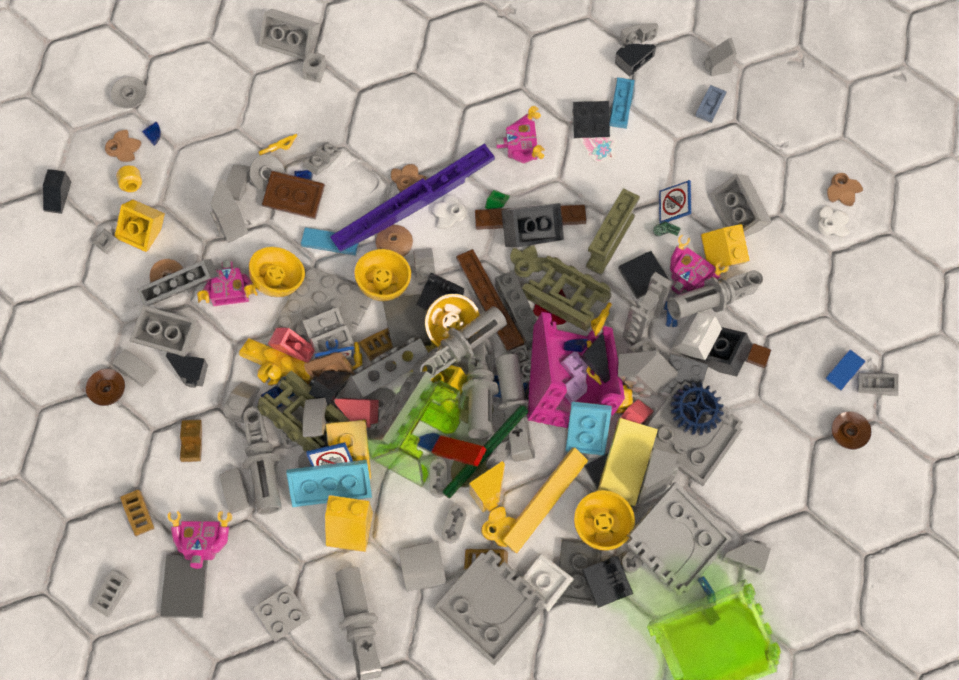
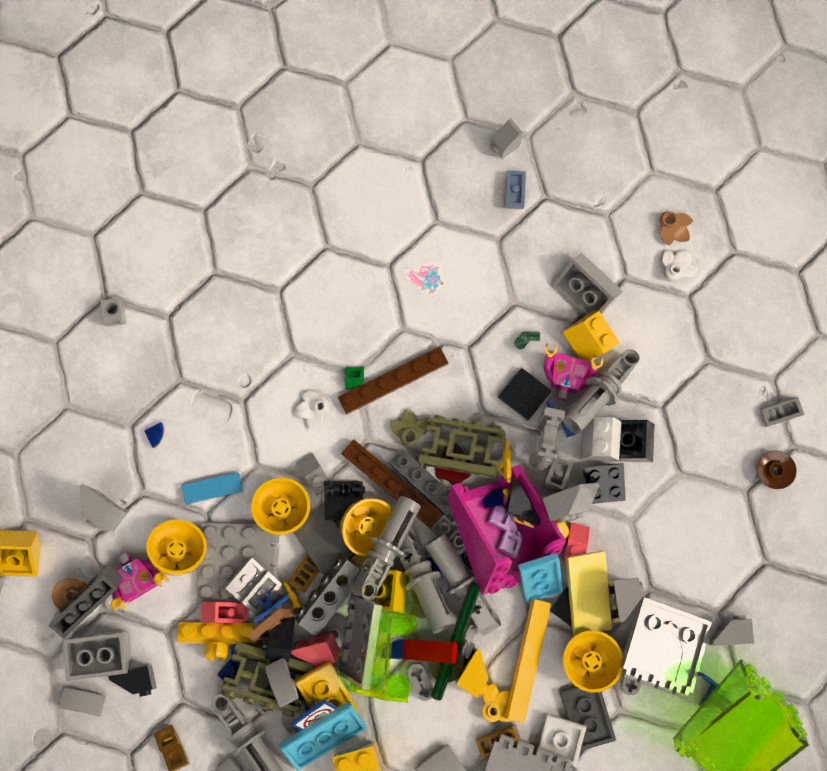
camera: 20 degrees left, 10 degrees up
reddish brown dish [86,369,125,406] -> none
light grey slope [222,382,260,424] -> none
light grey slope [225,165,250,201] -> none
light grey dish [249,155,285,191] -> none
light grey slope [258,9,320,60] -> none
yellow hand [258,134,297,156] -> none
reddish brown tile [262,171,325,220] -> none
light grey slope [302,142,341,176] -> none
dark purple slope [330,143,495,252] -> none
medium nougat dish [376,225,413,257] -> none
medium nougat plate [391,164,427,192] -> none
light grey beam [442,505,466,544] -> none
dark pink torso [496,106,545,164] -> none
black slope [501,203,564,247] -> none
black hinge [572,101,610,138] -> none
black hinge [582,556,633,608] -> none
olive fence [586,188,640,275] -> none
dark azure tile [610,77,635,129] -> none
black slope [615,44,656,77] -> none
light grey slope [620,23,659,45] -> none
light grey hinge [648,381,743,486] -> none
piece [659,180,692,224] -> none
dark blue gear [670,382,724,436] -> none
reddish brown tile [746,343,771,369] -> none
blue slope [825,349,866,391] -> none

